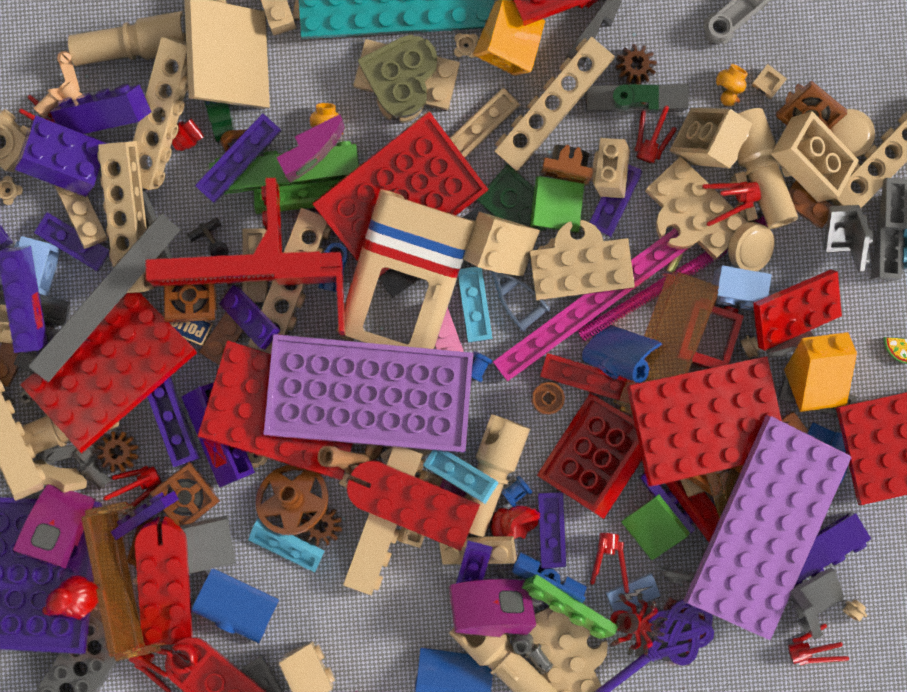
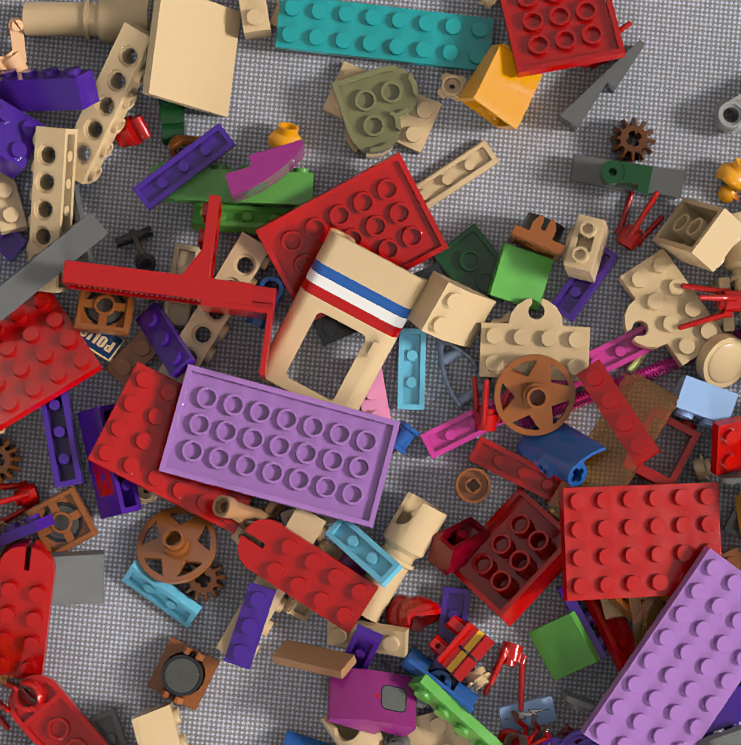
camera: 15 degrees right, 0 degrees up
blue panel [191,569,279,644] -> none
tan brick [494,36,615,171] -> none
blue bush [501,475,533,507] -> none
none -> piece [147,636,221,711]
none -> dark purple plate [224,581,276,670]
none -> medium nougat tile [272,639,356,679]
none -> dark red slope [427,517,490,576]
none -> red hips [428,614,495,682]
none -> tan plate [465,666,490,691]
none -> red plant [472,370,519,431]
none -> dark orange wheel [493,354,575,436]
none -> red plate [576,360,661,467]

